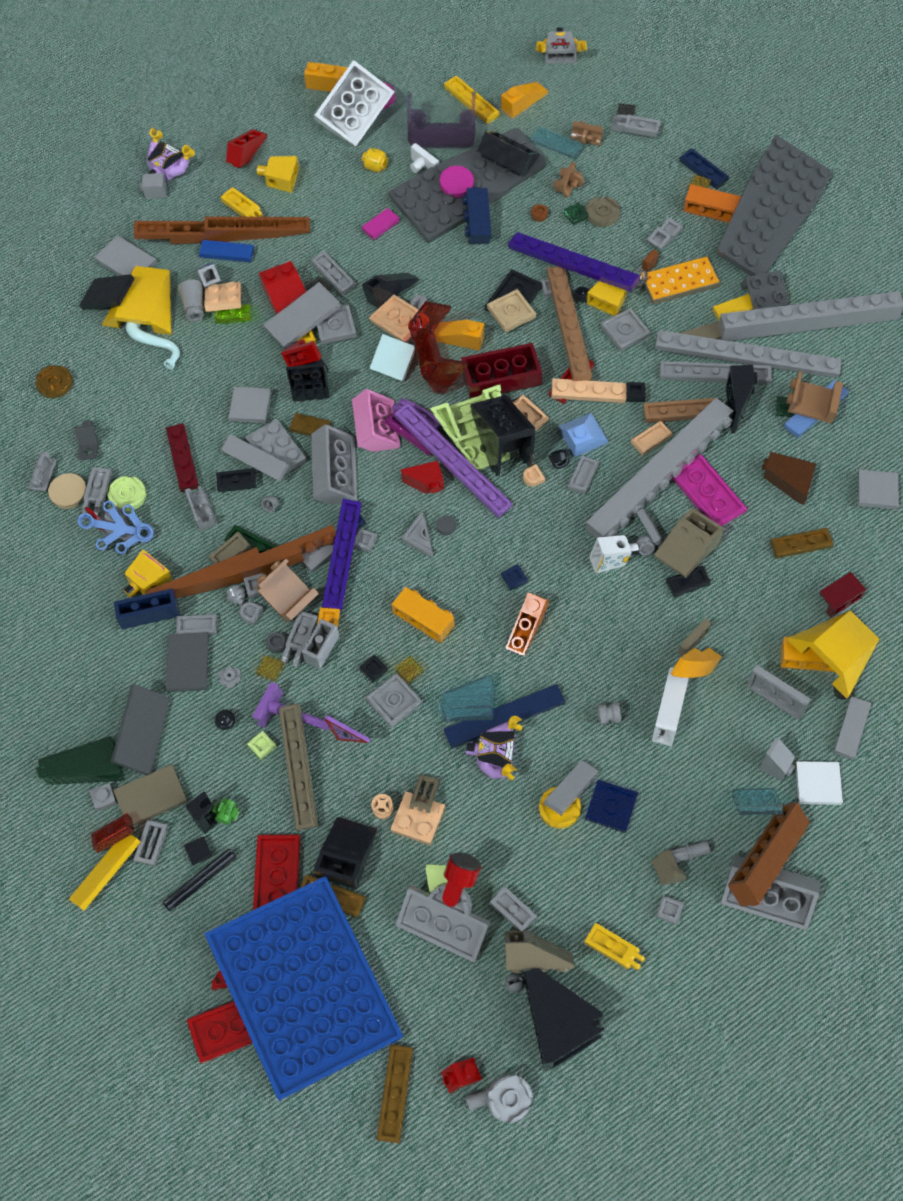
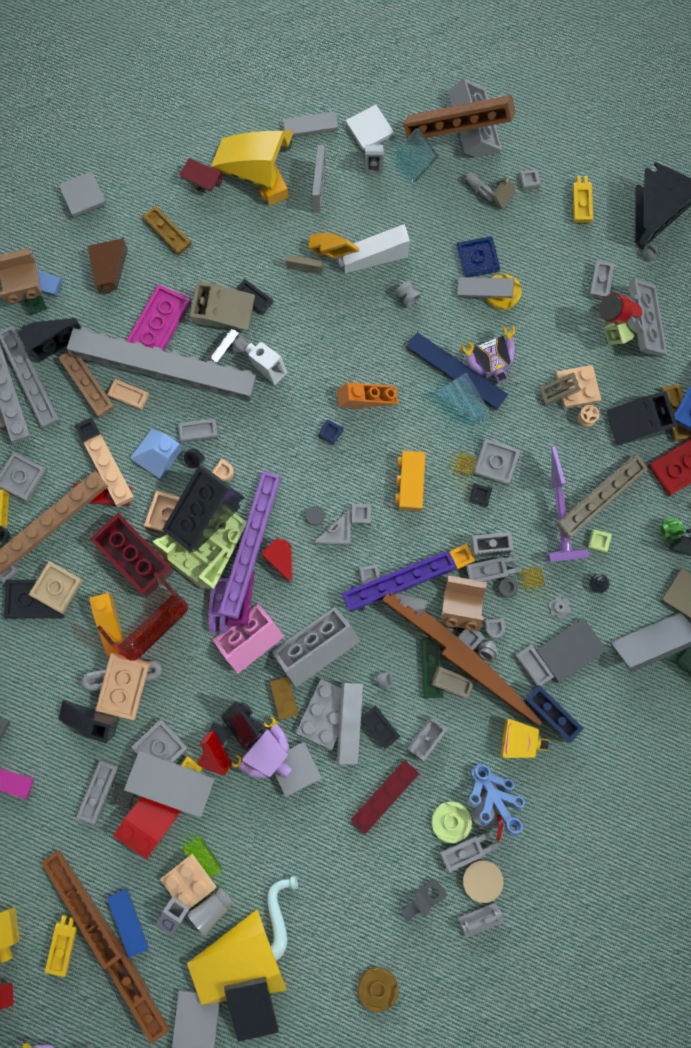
camera: 125 degrees left, 15 degrees up
light aqua tile [370,334,417,382] -> none
dark tan slope [505,931,575,973] -> none
none -> lavender torso [232,717,292,778]
none -> light grey plate [352,504,371,524]

